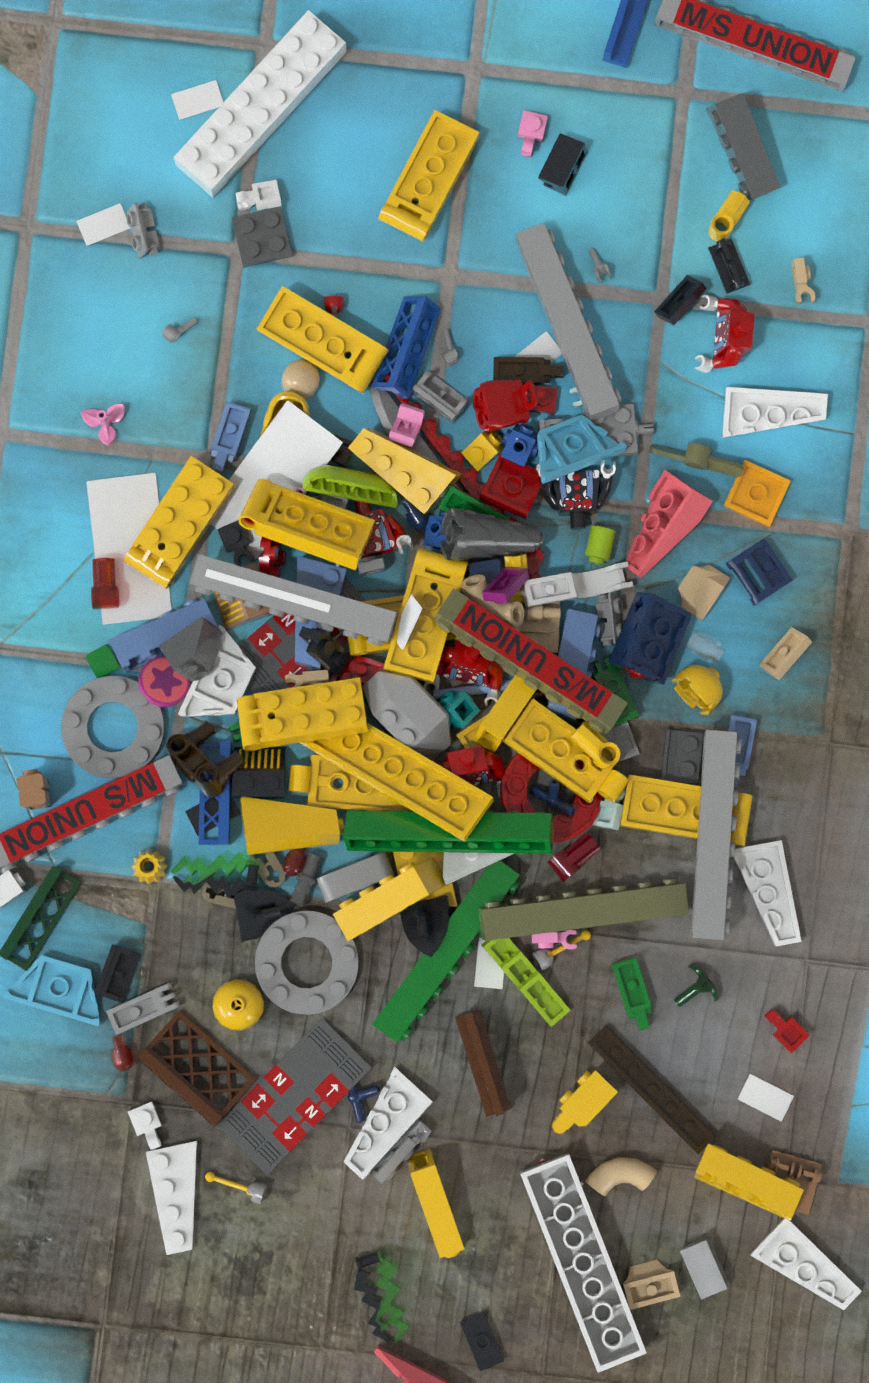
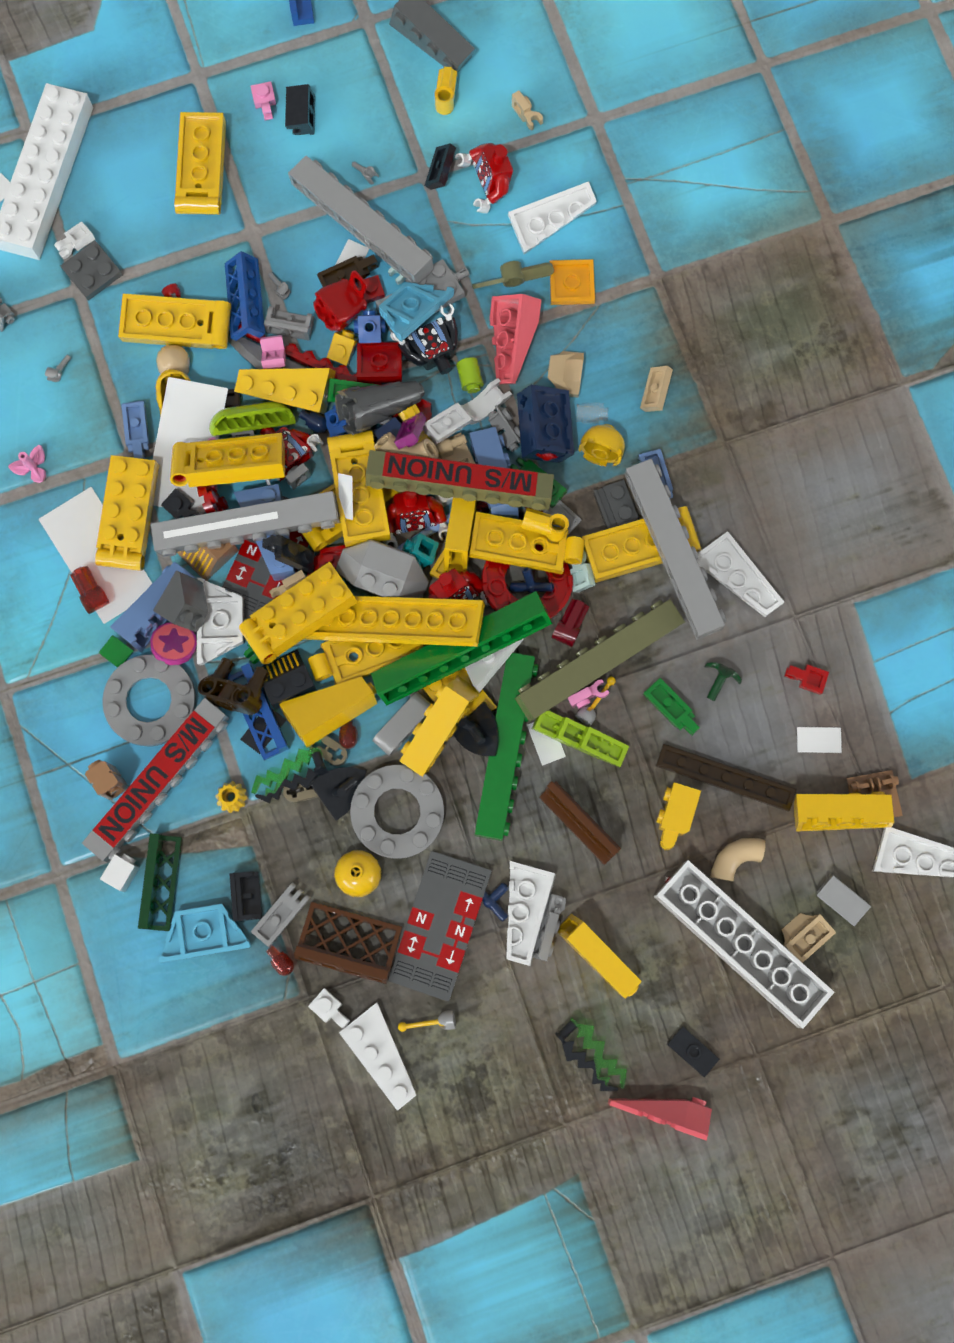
camera: 20 degrees left, 5 degrees down
dark grey pin [289,853,323,907] -> none
black hinge [708,238,750,294] -> none
dark blue plate [726,538,793,606] -> none

